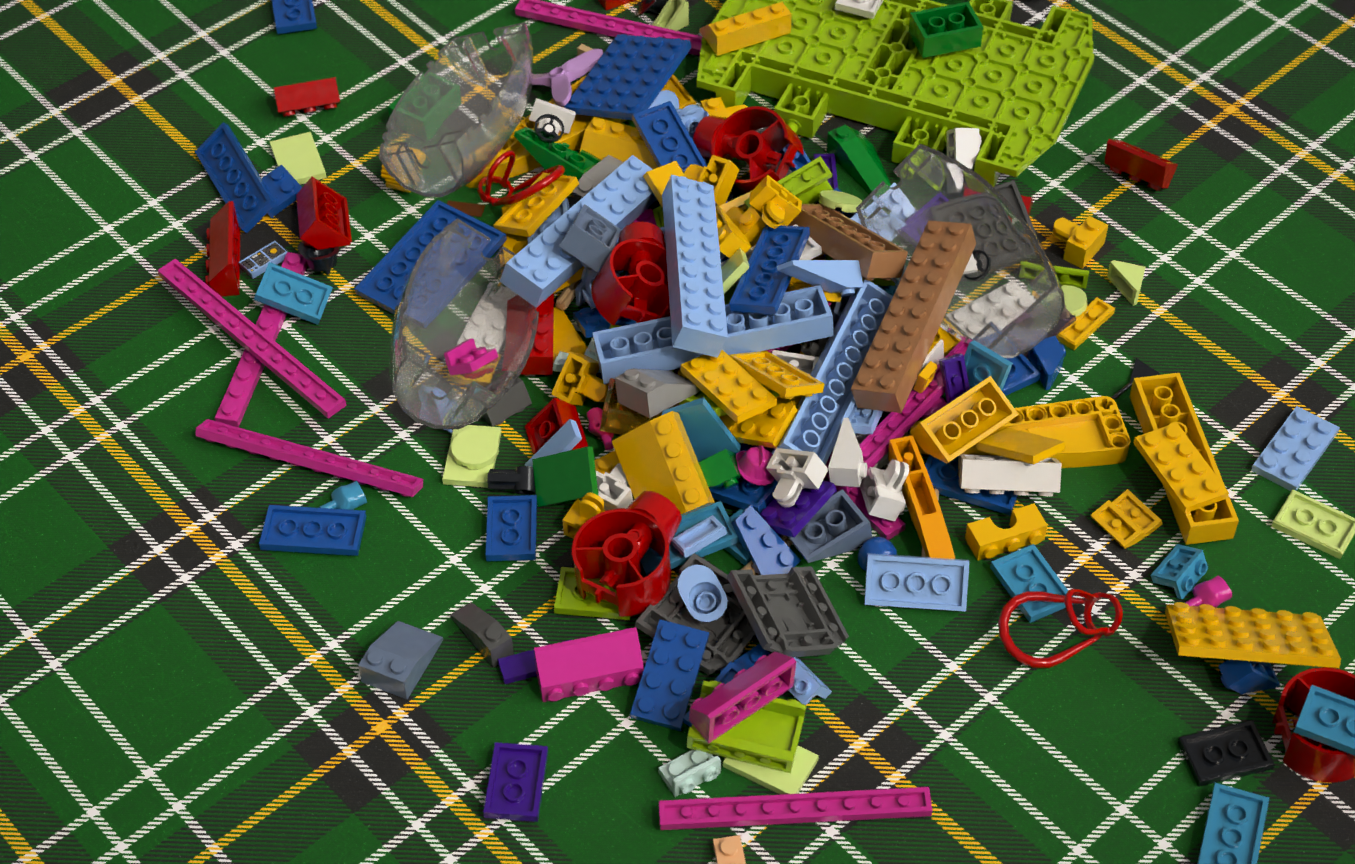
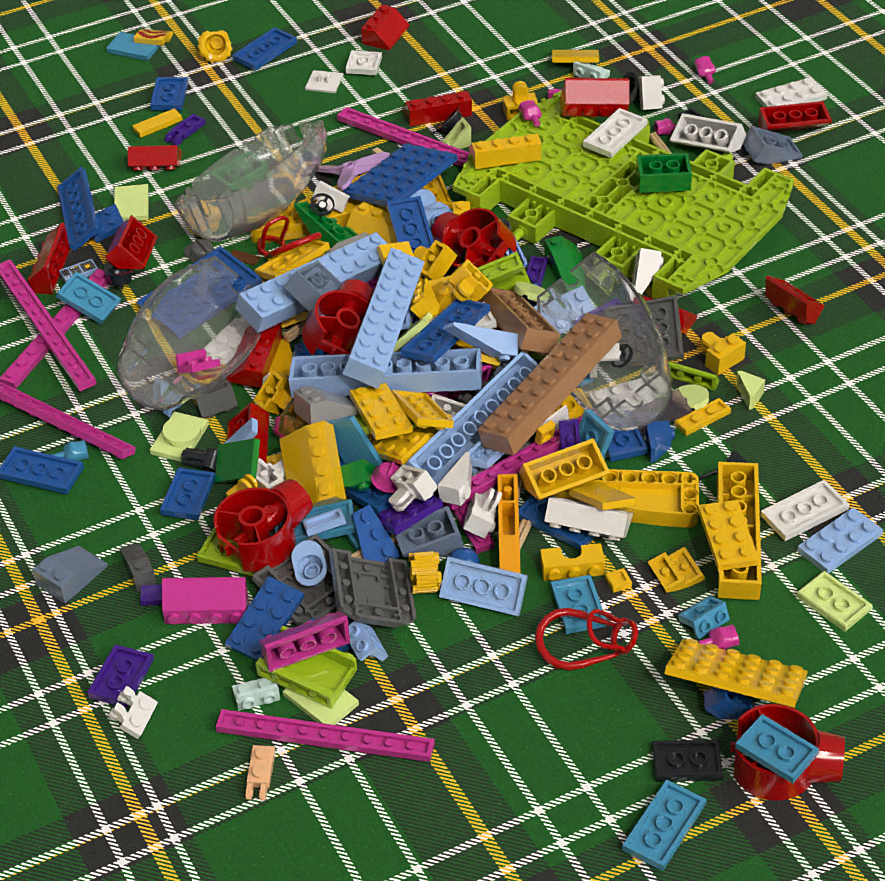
camera: 15 degrees right, 5 degrees down
none -> white plate [108,686,158,739]
none -> yellow tile [132,109,183,138]
none -> dark purple hinge [164,114,206,146]
none -> dark grey piece [184,239,215,263]
none -> yellow brick [408,551,442,594]
none -> yellow tile [605,568,632,593]
none -> white plate [760,480,849,541]

